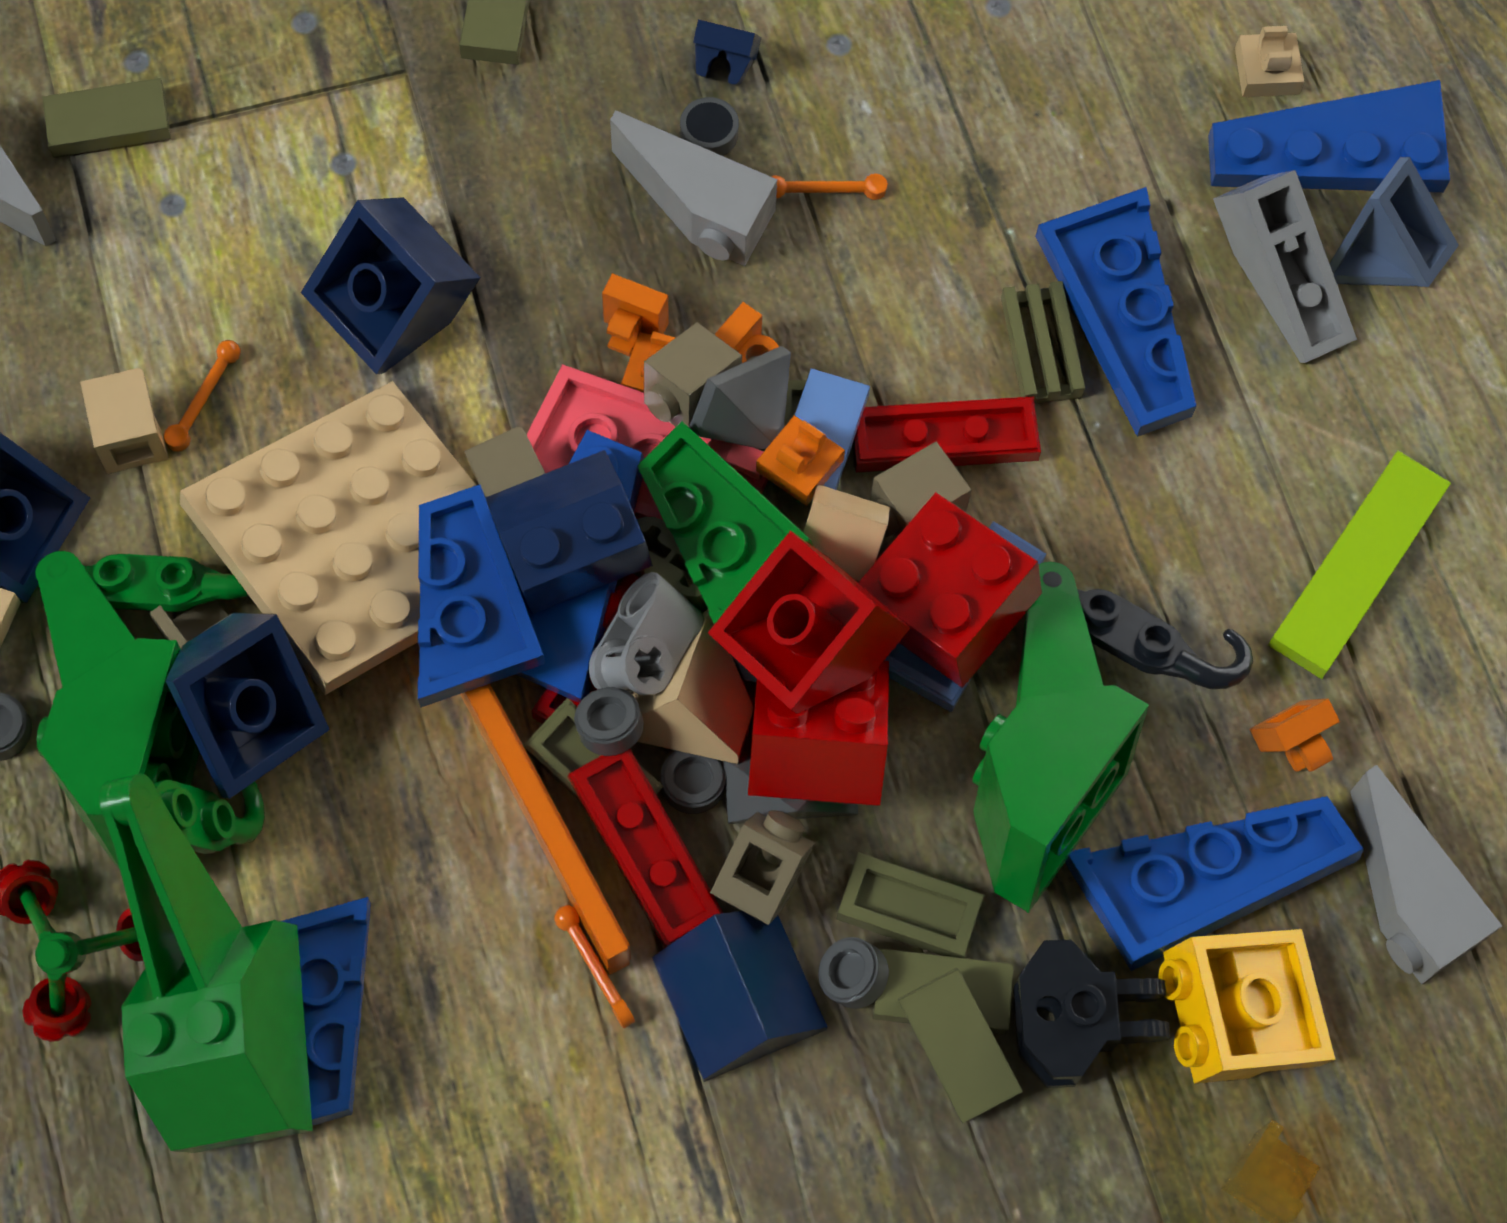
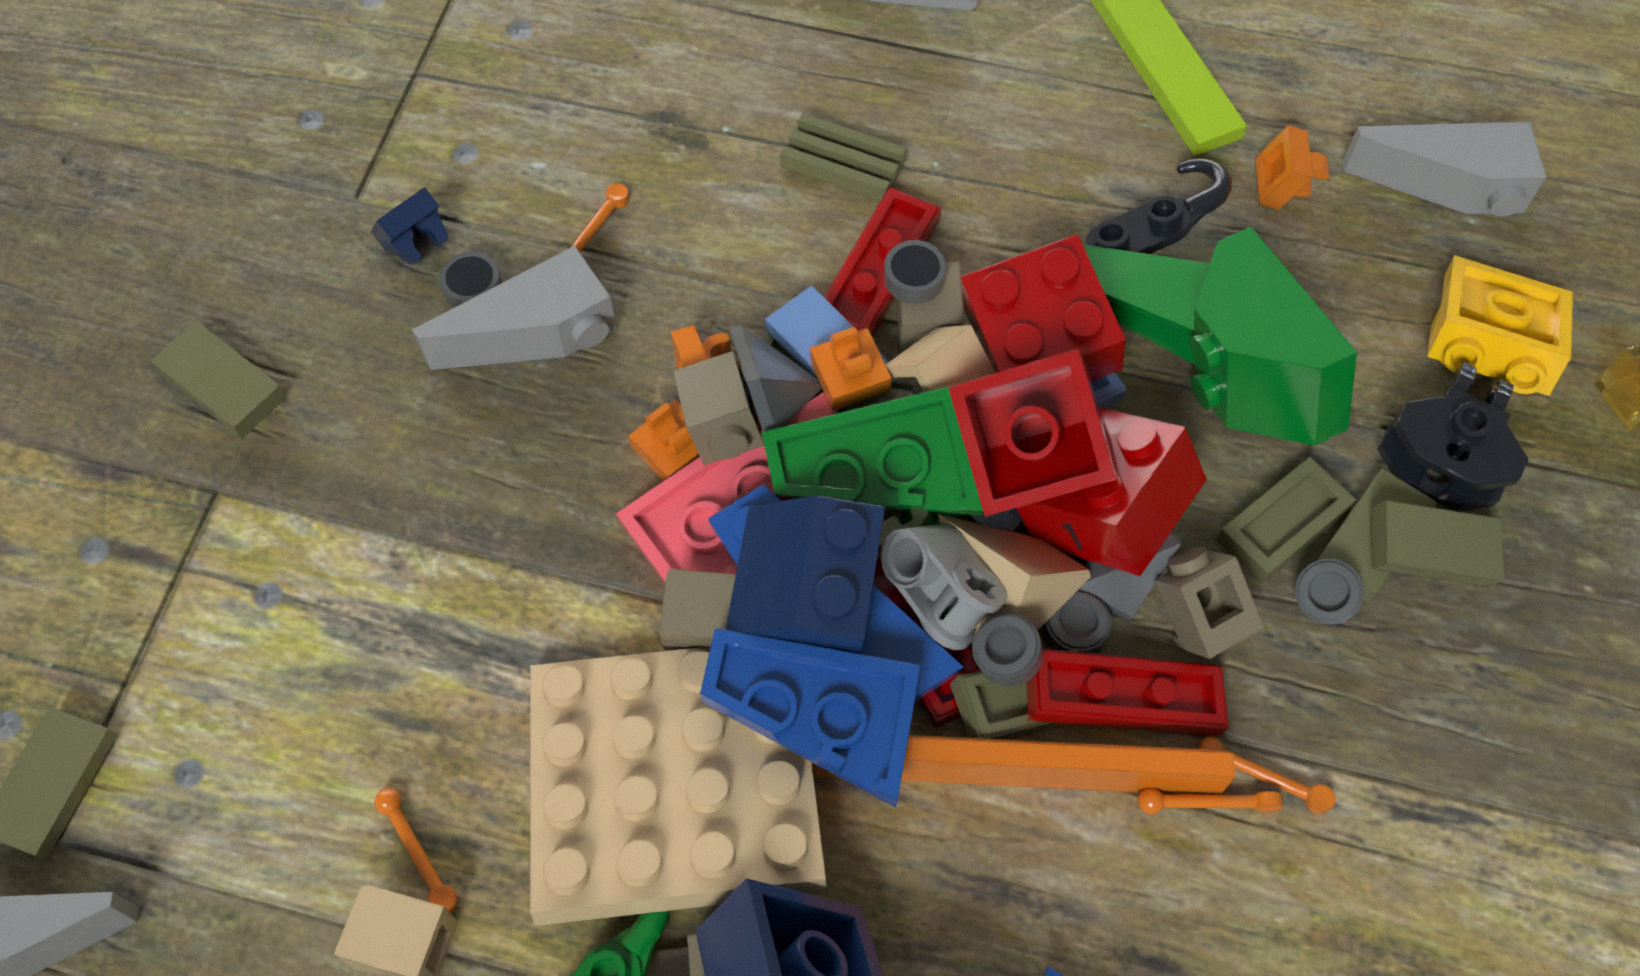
camera: 55 degrees left, 5 degrees down
dark blue slope [301,197,481,375] -> none
orange tile [602,273,669,357] -> none
dark blue slope [652,911,828,1082] -> none
blue wing [1035,187,1196,437] -> none
blue wing [1065,796,1363,971] -> none
none -> tile [884,240,946,304]
none -> orange hinge [1197,736,1336,814]

